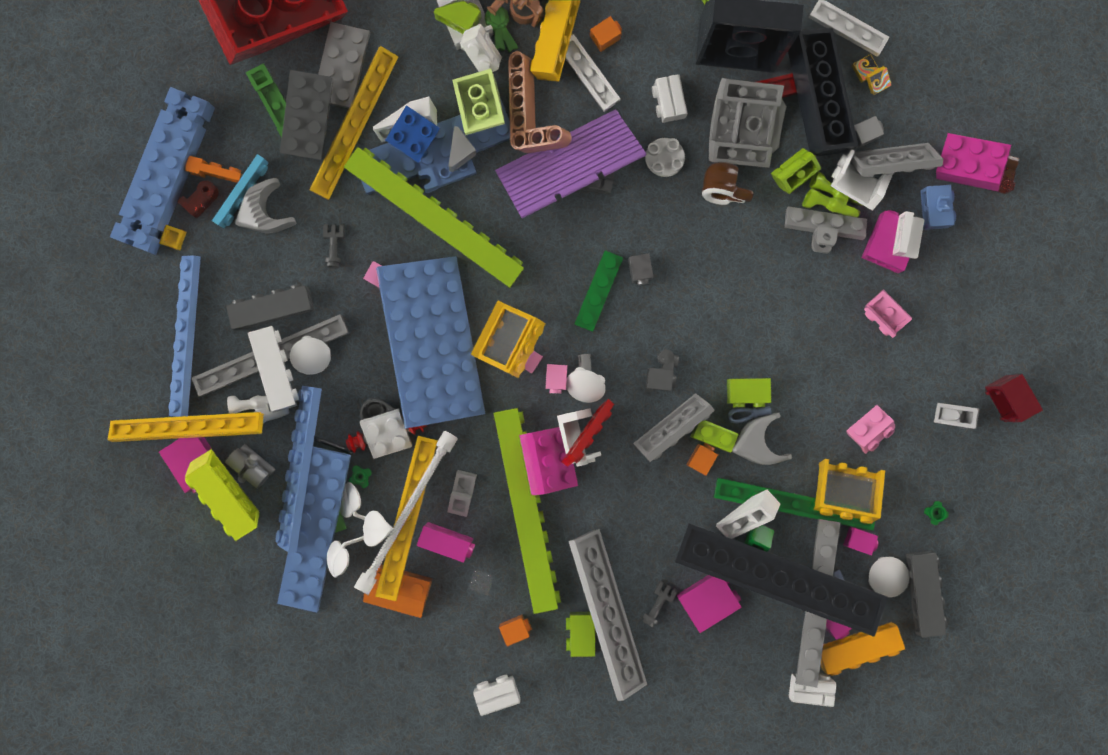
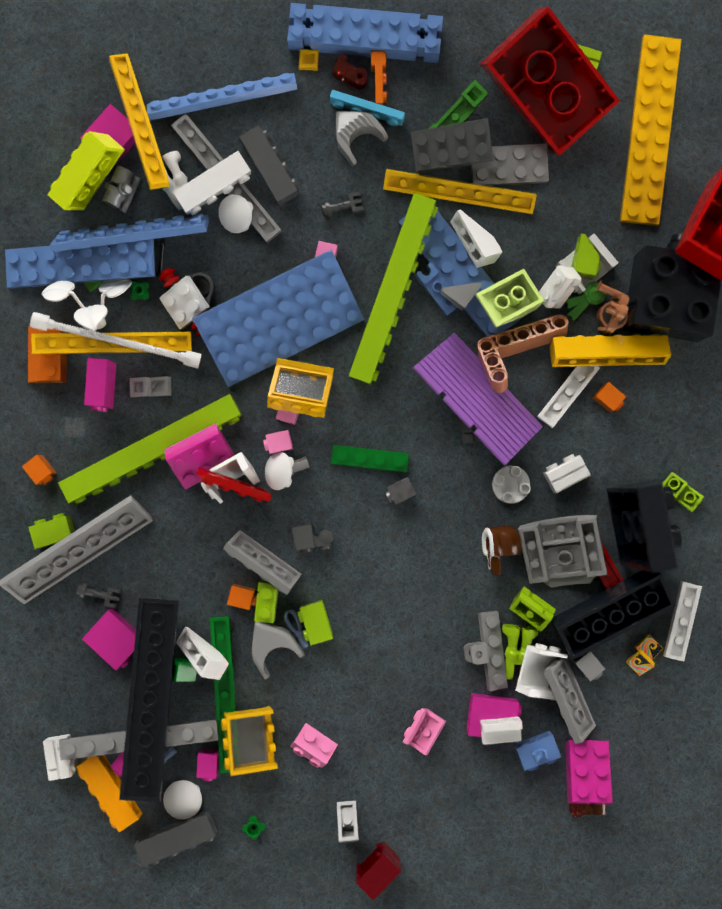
camera: 80 degrees right, 0 degrees up
blue hinge [385,105,440,163] -> none

